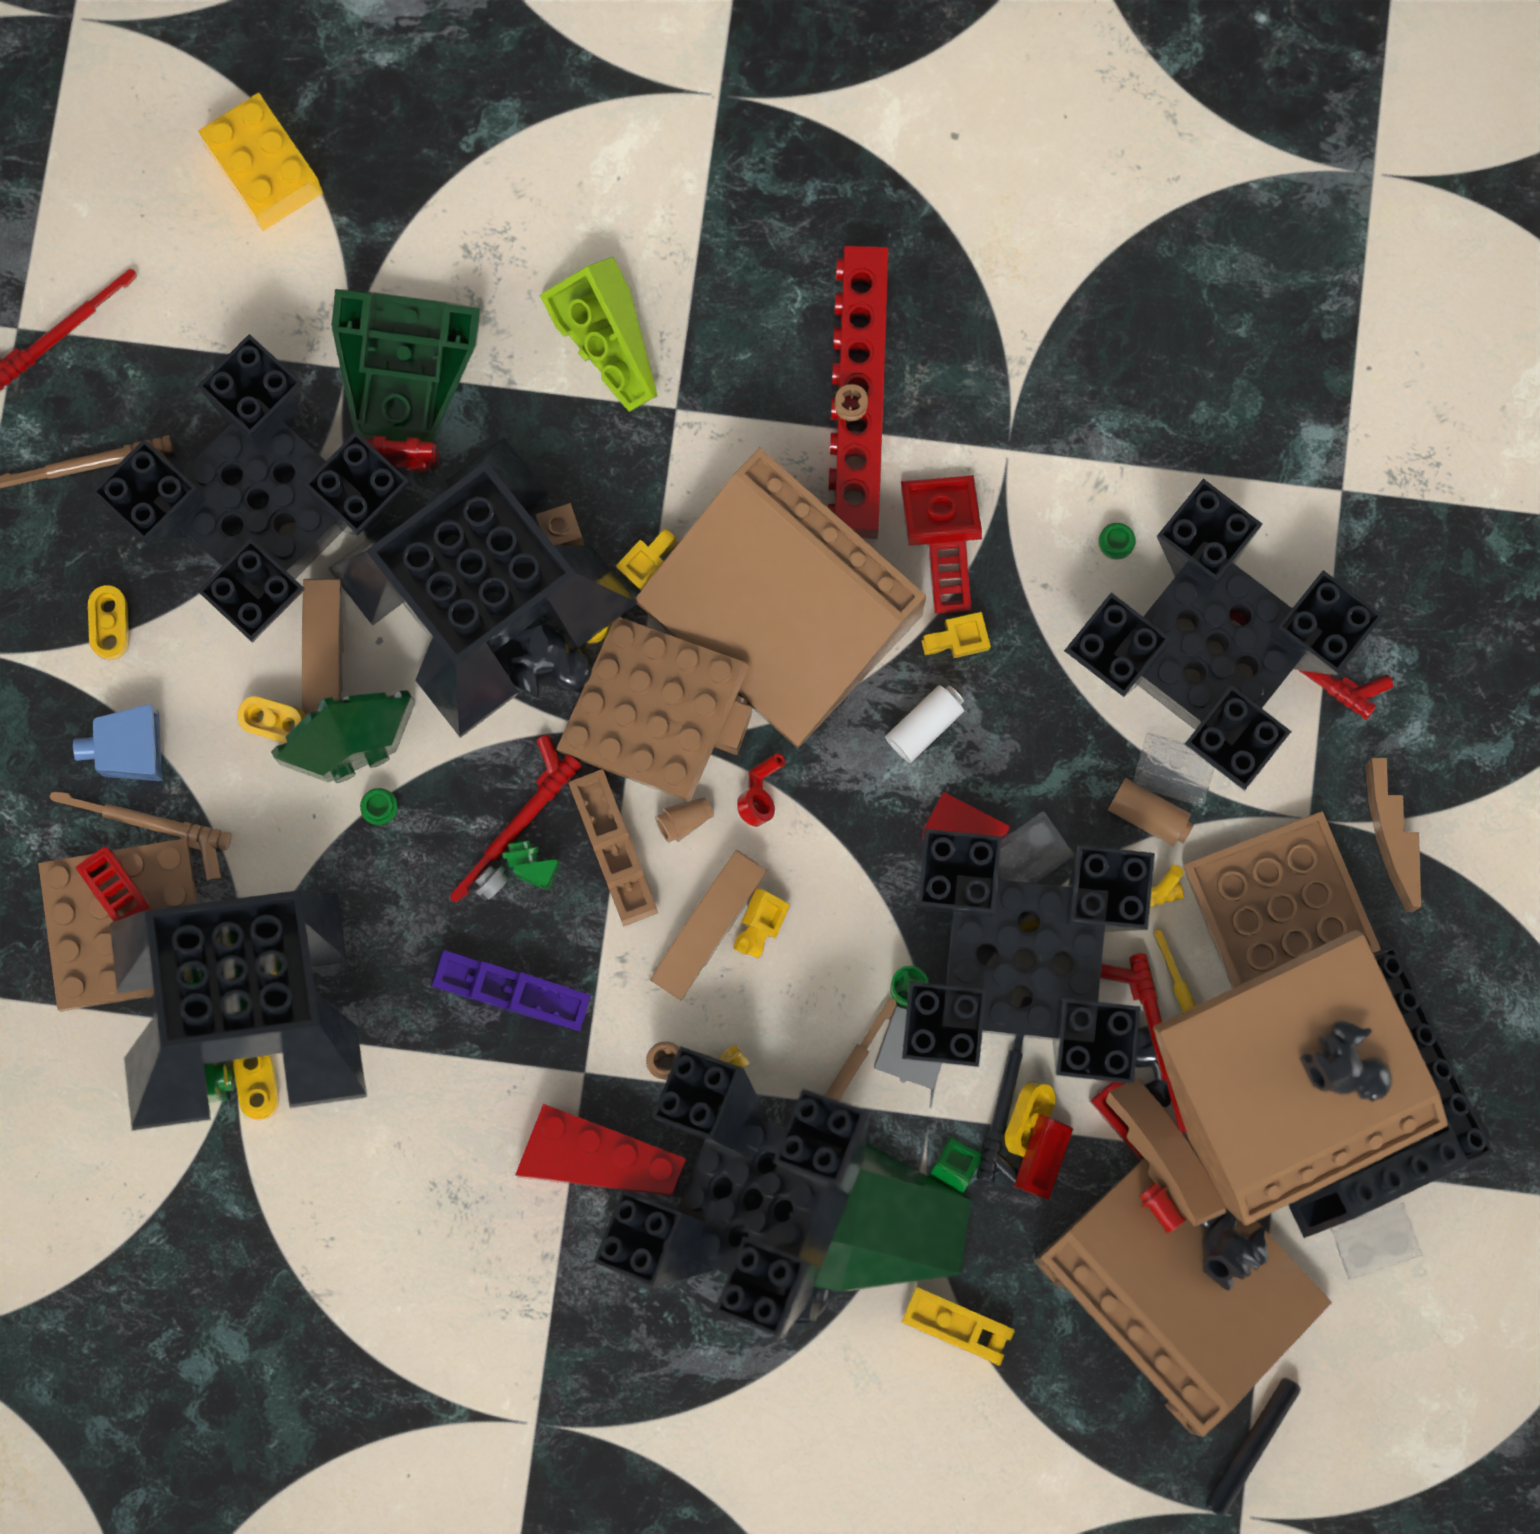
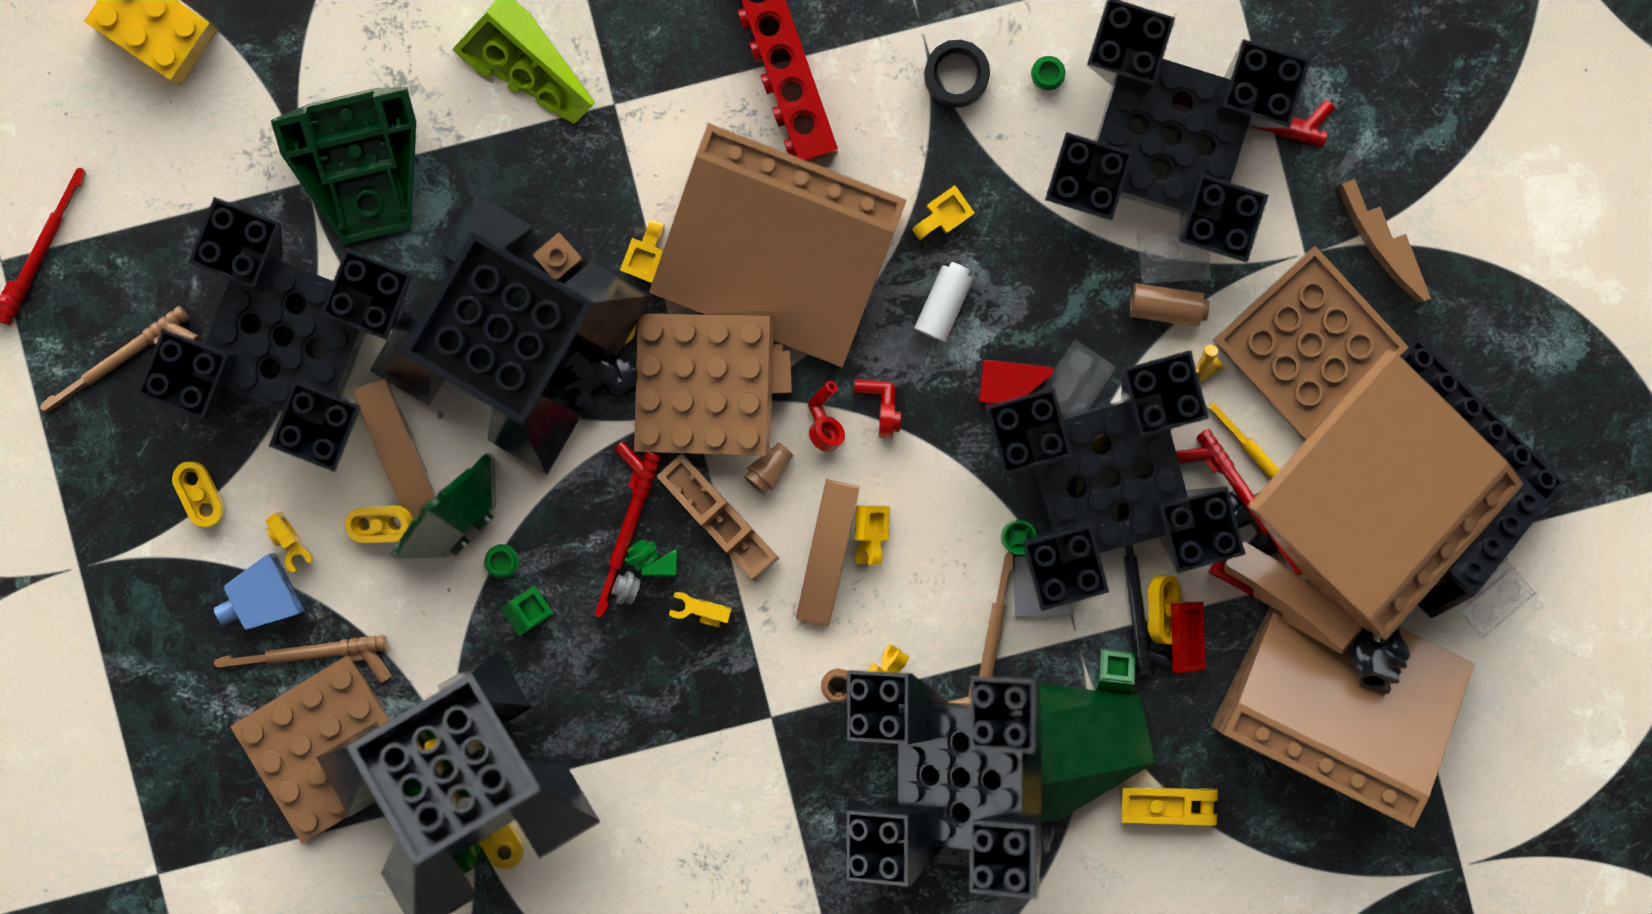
camera: 20 degrees left, 10 degrees up
red slope [75,846,152,922] -> none
red plate [364,436,440,473] -> none
dark purple slope [430,950,591,1031] -> none
red wedge [515,1104,687,1197] -> none
medium nougat bush [835,384,868,421] -> none
red tile [901,475,982,546] -> none
red slope [928,541,971,614] -> none
red pin [1139,1182,1187,1234] -> none
black axle [1206,1378,1301,1517] -> none
black animal [1299,1021,1392,1102] -> none
none -> yellow plate [265,512,314,573]
none -> green slope [501,585,554,636]
none -> yellow plate [669,592,732,627]
none -> red plate [854,379,901,439]
none -> black tyre [924,39,990,108]

